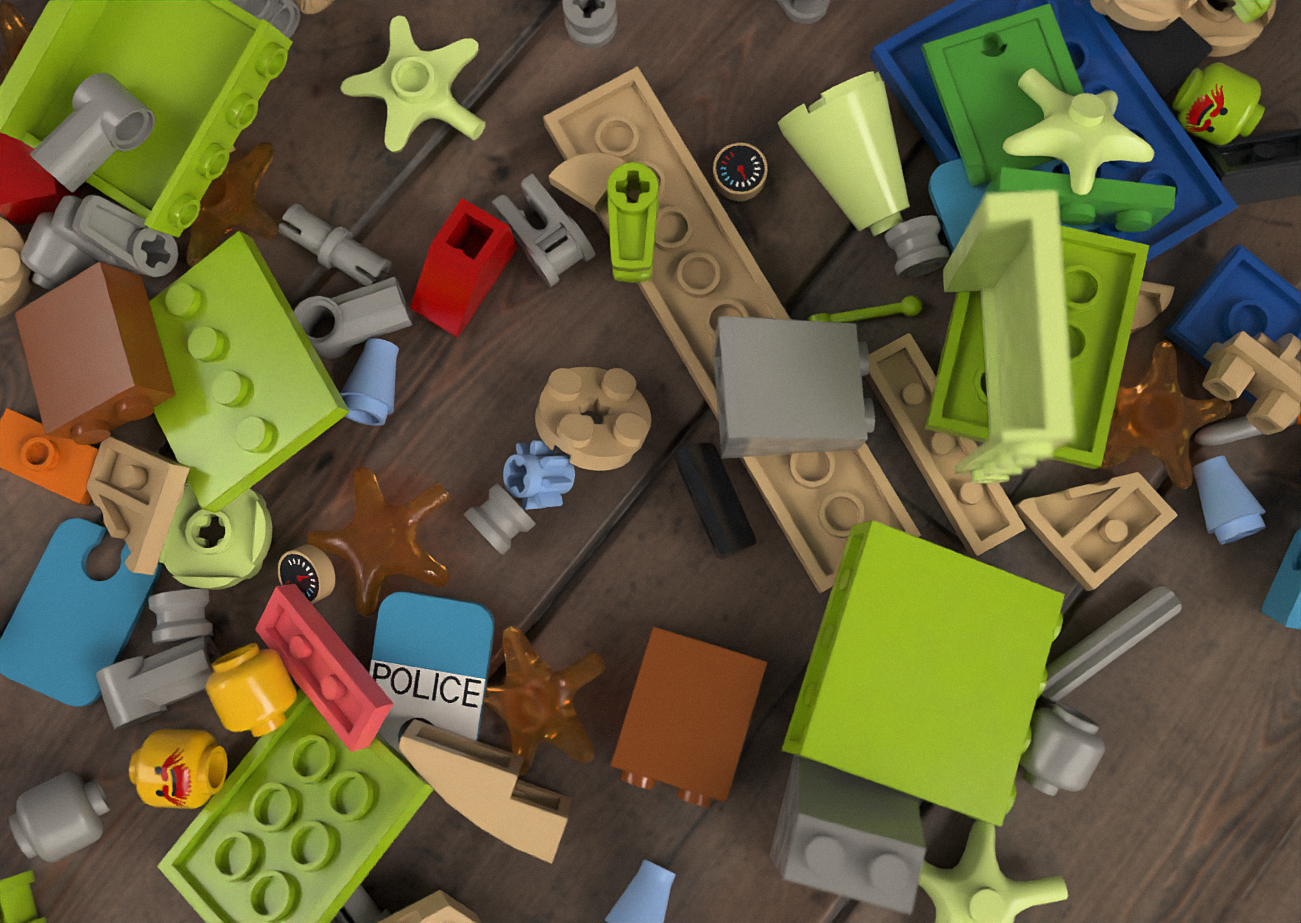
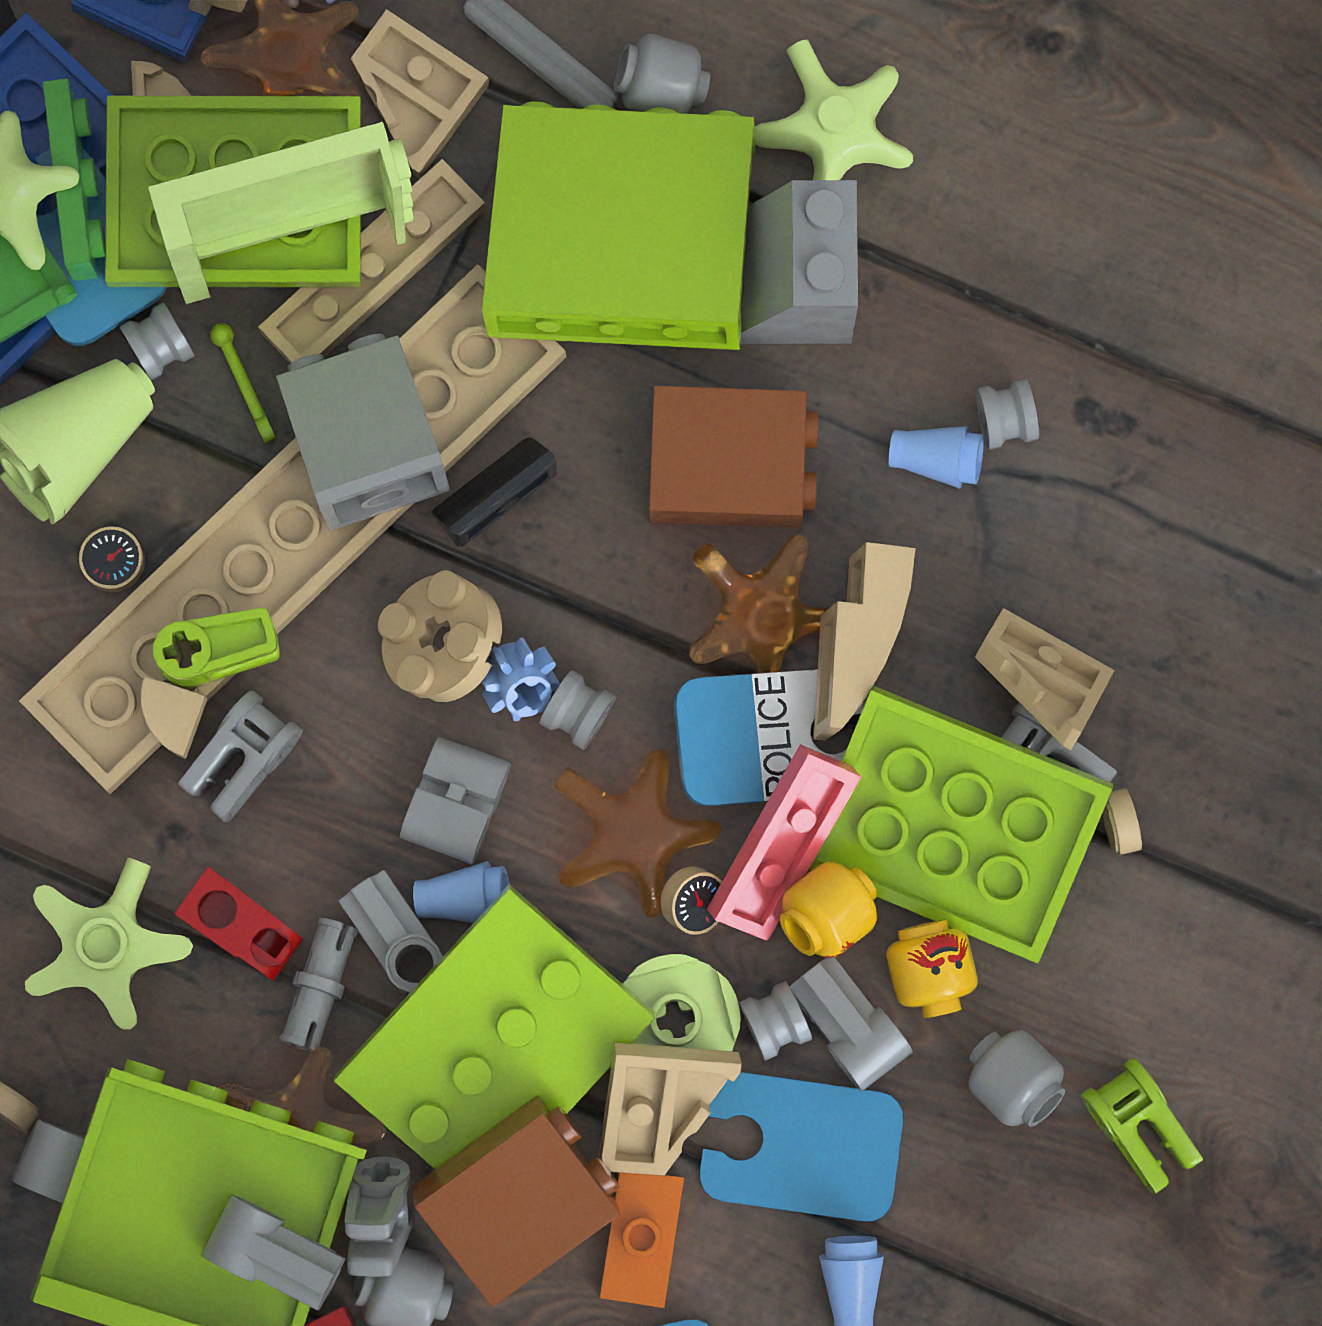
camera: 105 degrees left, 0 degrees up
red slope [410,198,517,339] -> none
none -> red leg [174,866,304,982]
none -> light grey piece [400,736,512,865]

